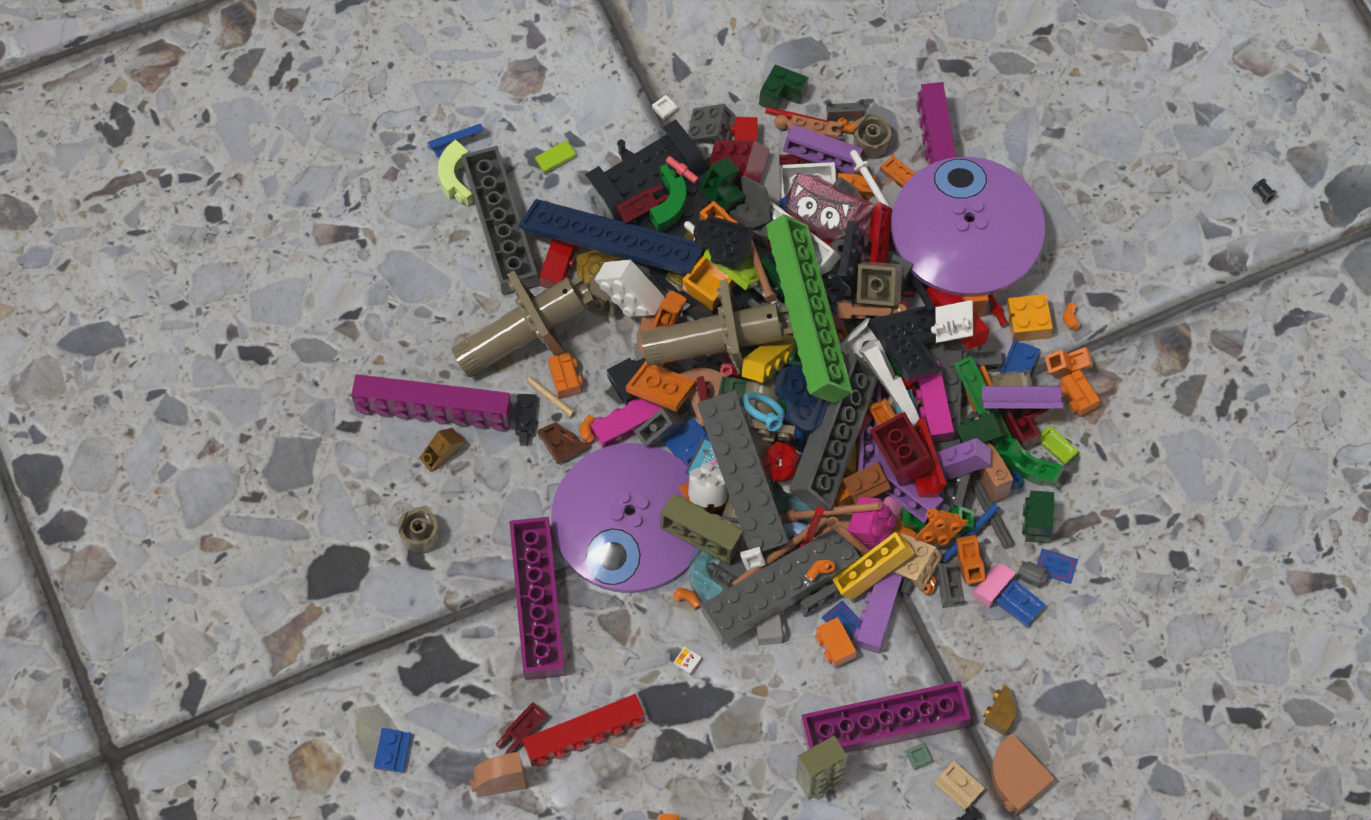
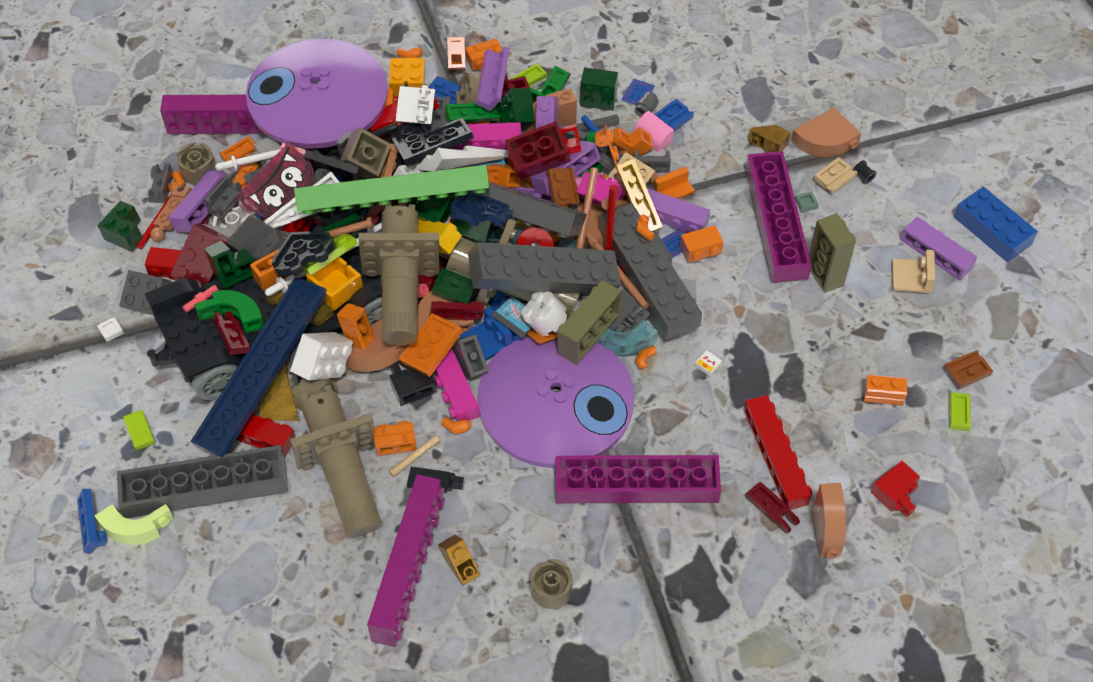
camera: 85 degrees left, 10 degrees down
blue plate [374,728,412,773] -> none
copper wing [538,422,590,464] -> none
white tile [740,547,766,570] -> none
medium azure piece [741,392,785,431] -> none
none -> dark grey hinge [204,175,245,220]
none -> orange panel [653,167,695,199]

